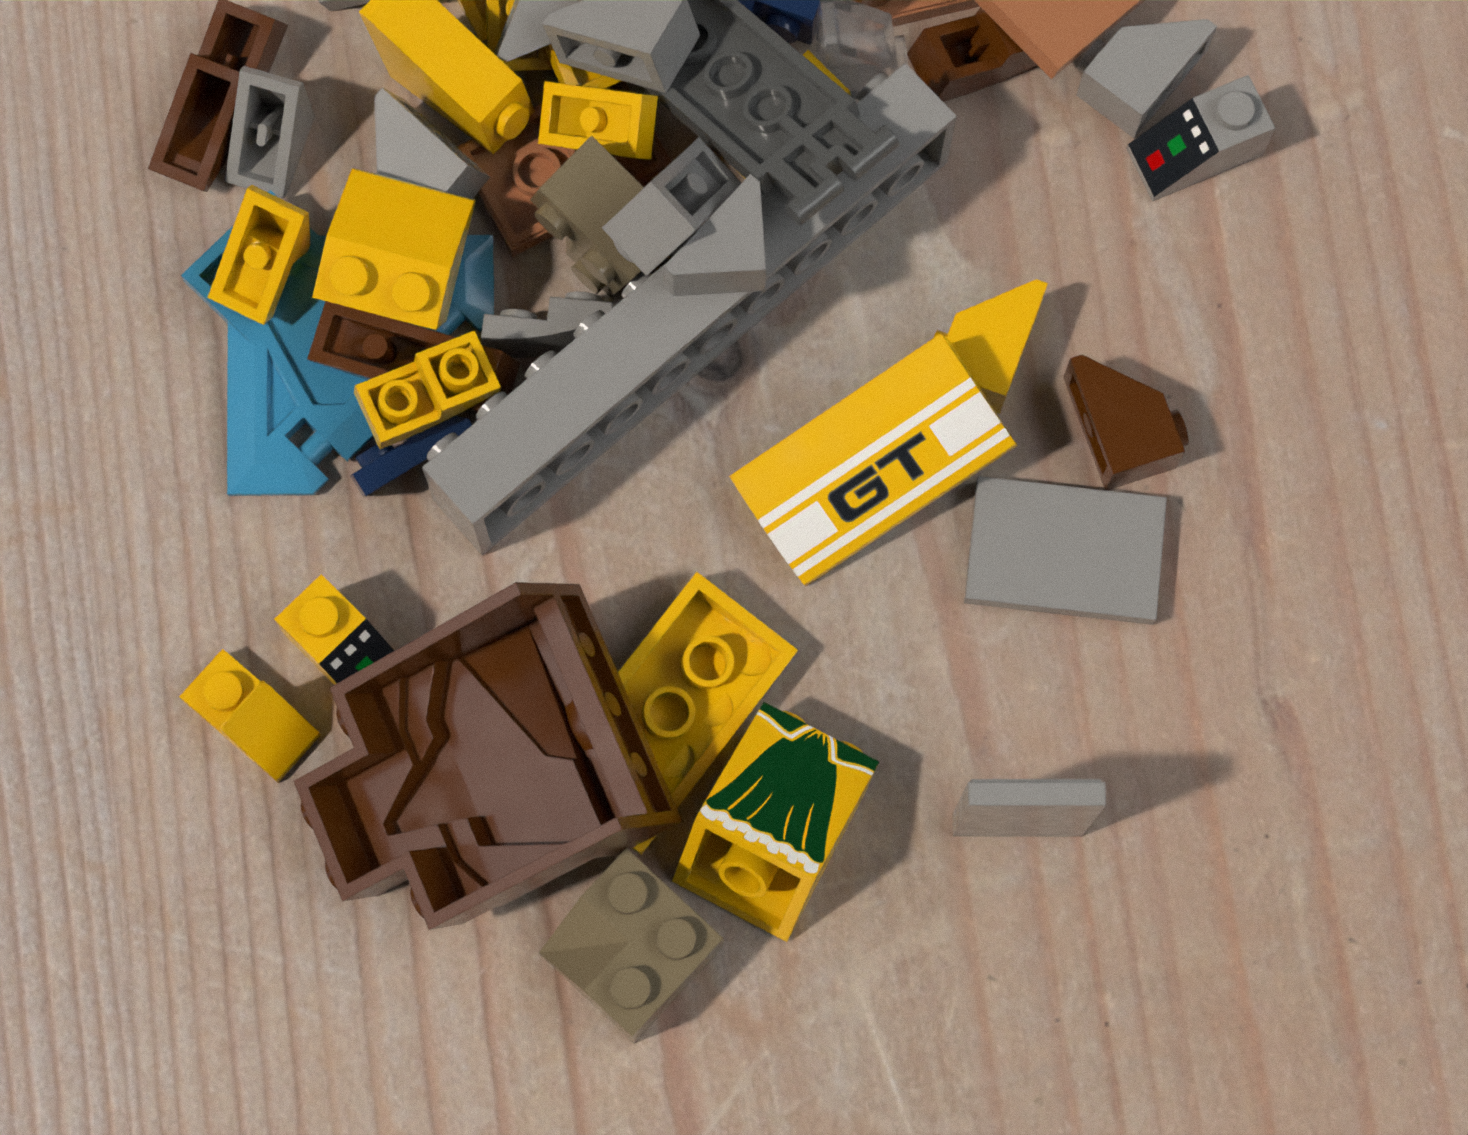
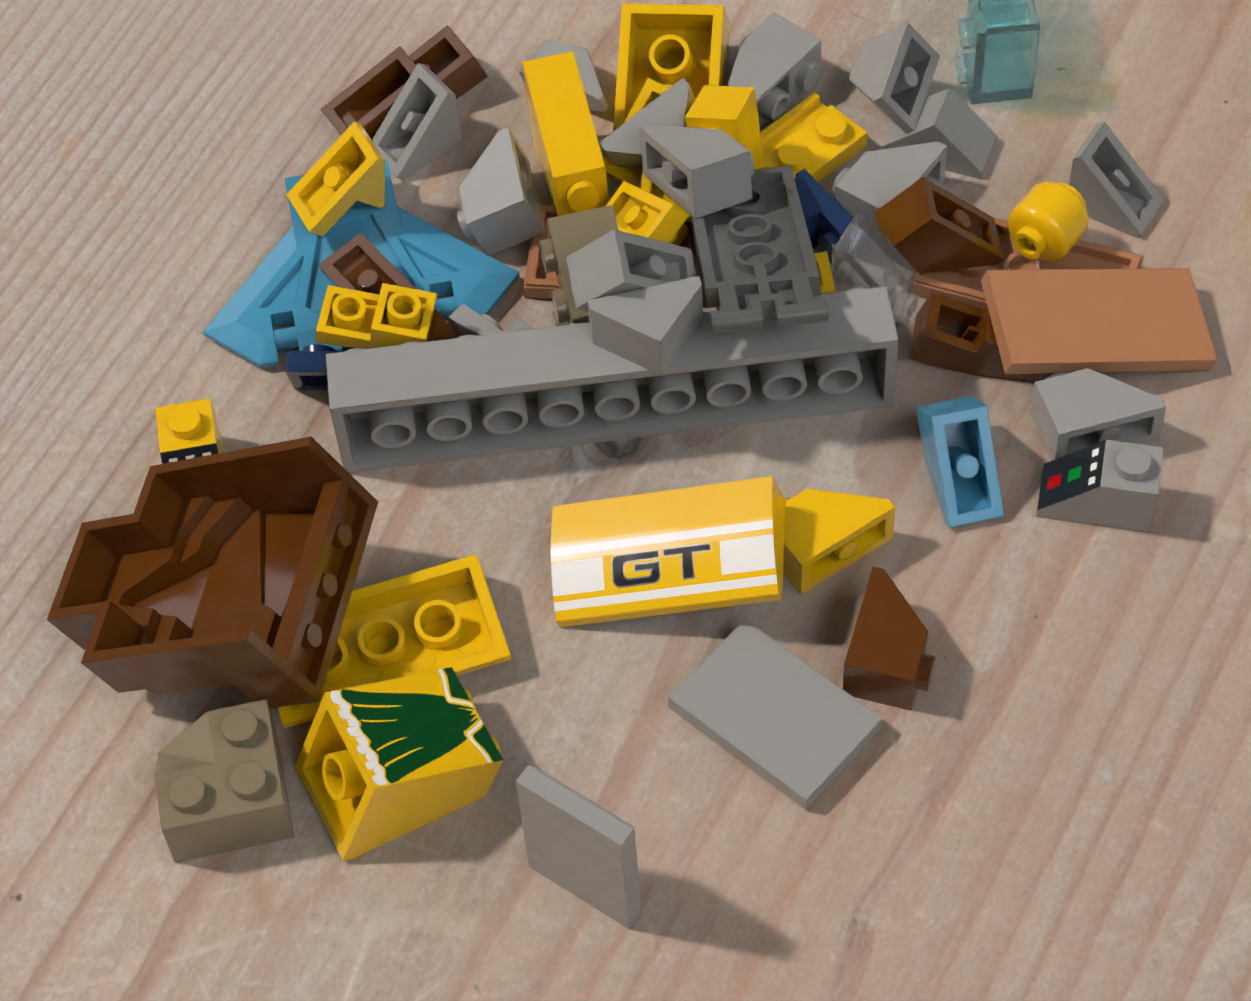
camera: 40 degrees right, 20 degrees down
yellow slope [179,649,321,783] -> none
yellow slope [312,168,476,330] -> none
none -> dark azure slope [916,396,1004,528]

